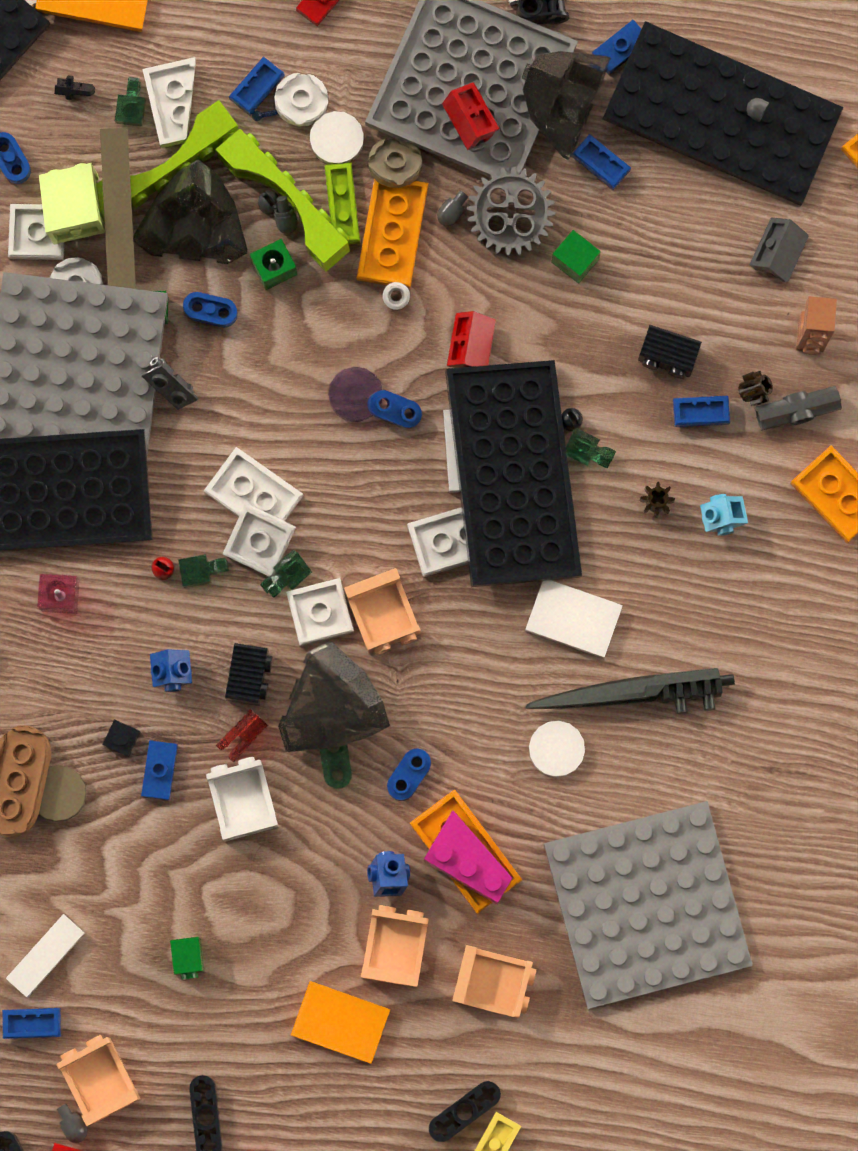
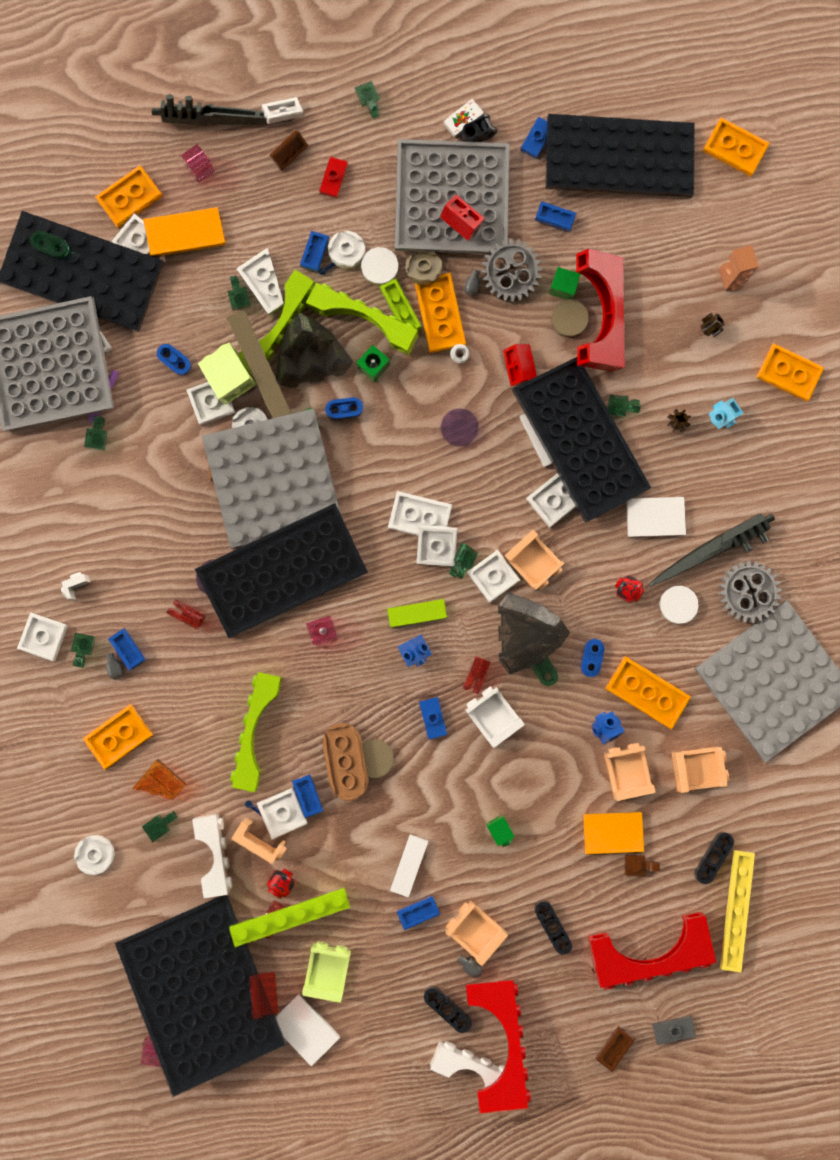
camera: 25 degrees left, 5 degrees up
black piece [54,75,95,100] -> none
black plate [102,719,140,757] -> none
dark grey hinge [141,357,198,410] -> none
red hinge [151,557,174,580] -> none
clear green plate [178,554,229,588] -> none
black brick [225,643,273,706] -> none
dark grey hinge [258,191,278,215] -> none
dark grey cylinder [274,196,298,234] -> none
blue plate [367,390,422,428] -> none
dark pink wedge [424,810,512,904] -> none
clear smoke brick [522,51,611,160] -> none
black hinge [562,408,583,431] -> none
black brick [638,325,702,379] -> none
blue plate [673,396,730,427] -> none
dark grey hinge [747,98,769,122] -> none
dark grey panel [749,217,809,282] -> none
dark grey piece [755,386,842,431] -> none
none -> lime tile [387,599,447,628]
none -> dark tan tile [551,299,589,338]
none -> arch [576,248,625,372]
none -> red head [615,575,645,603]
none -> reddish brown plate [624,855,660,876]
none -> light grey gear [718,561,782,623]

